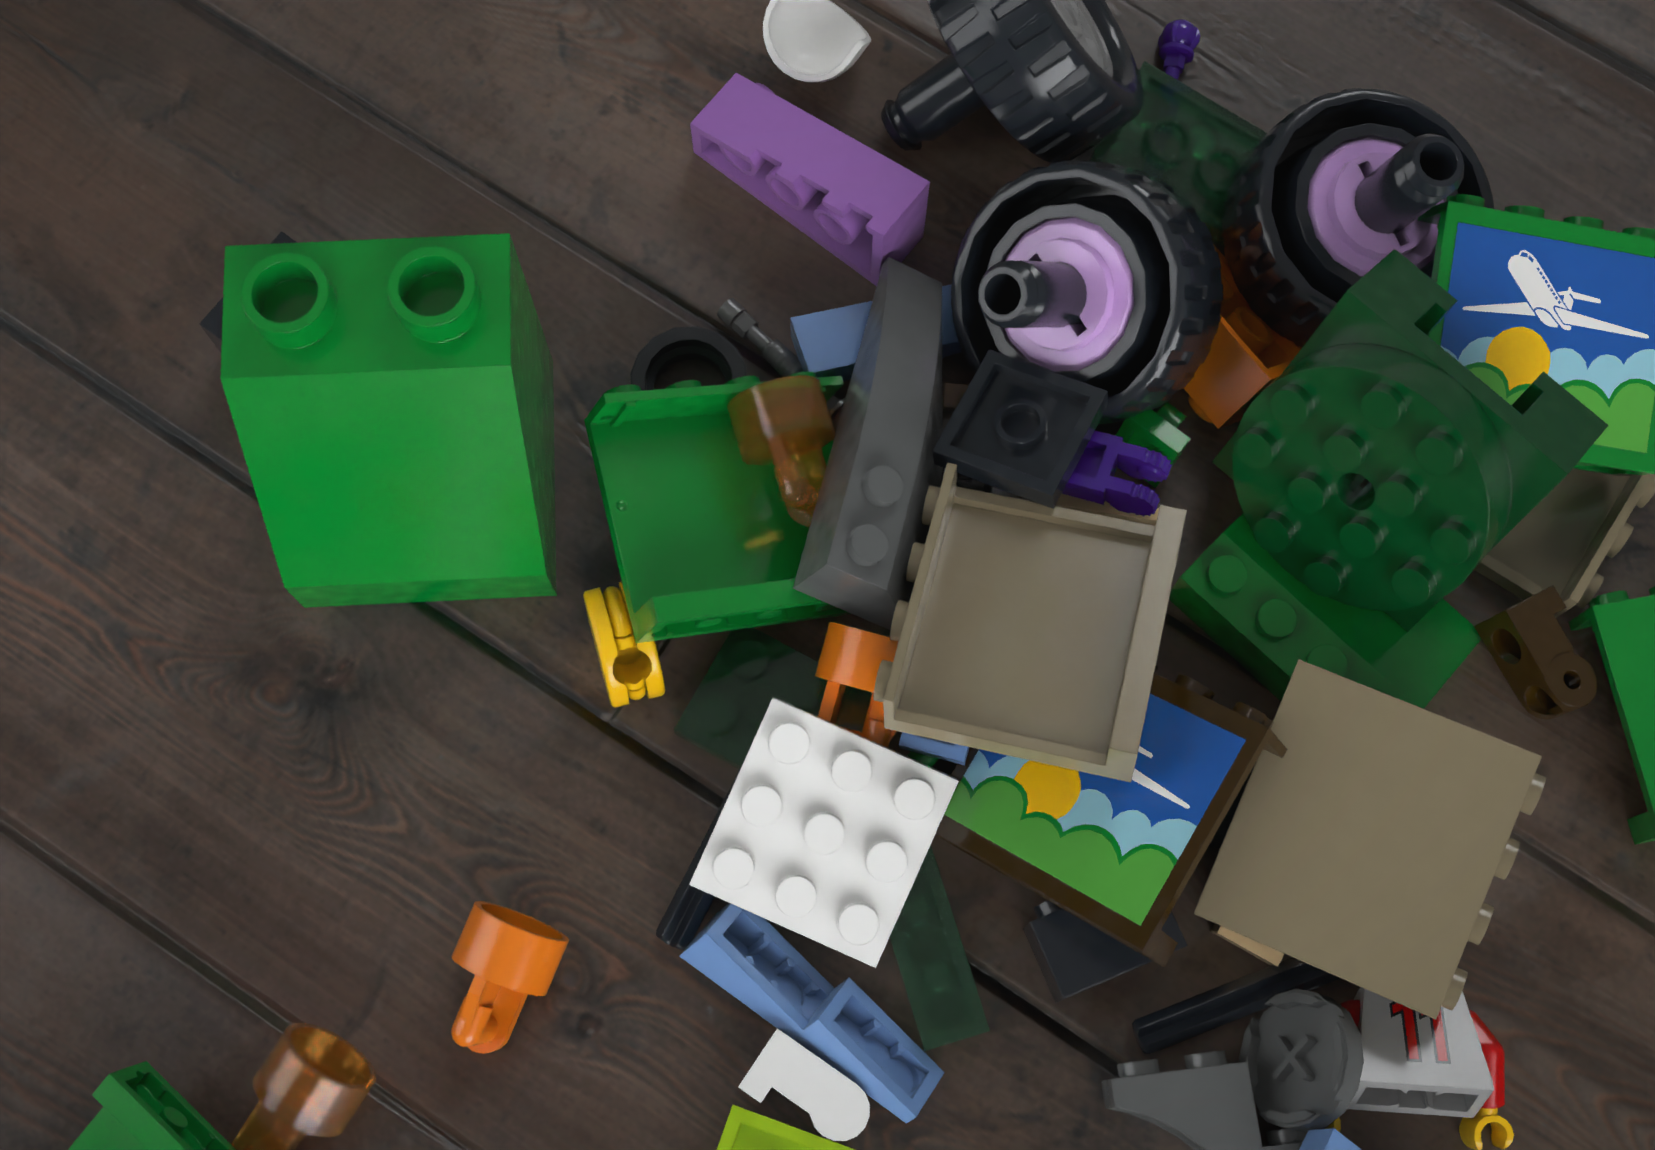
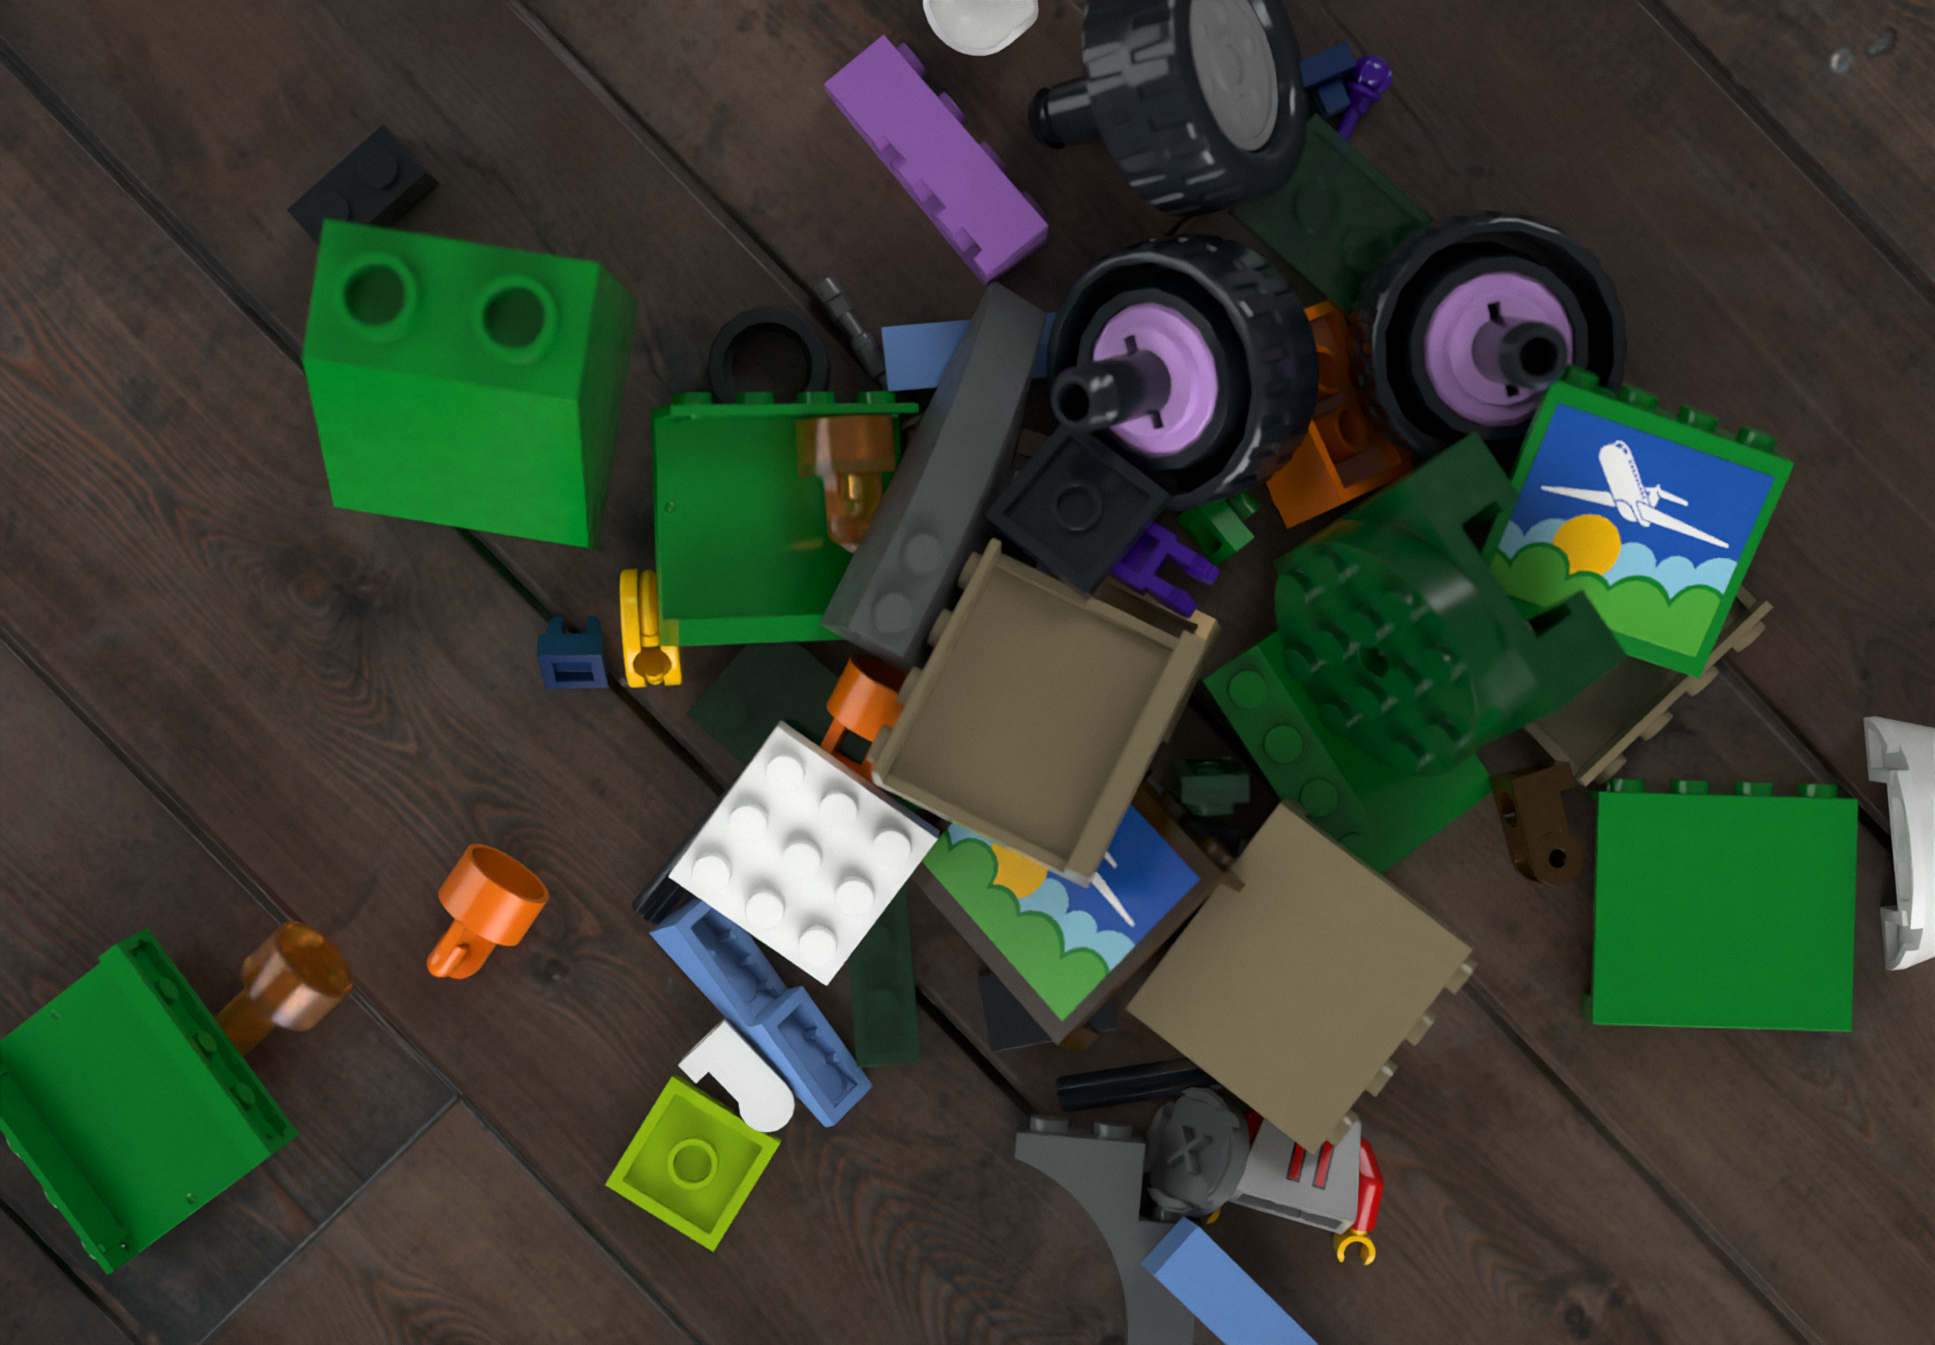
camera: 10 degrees right, 15 degrees up
none -> dark blue tile [537,616,610,689]
none -> clear green plate [1170,757,1250,815]
none -> dark blue tile [1299,41,1357,120]

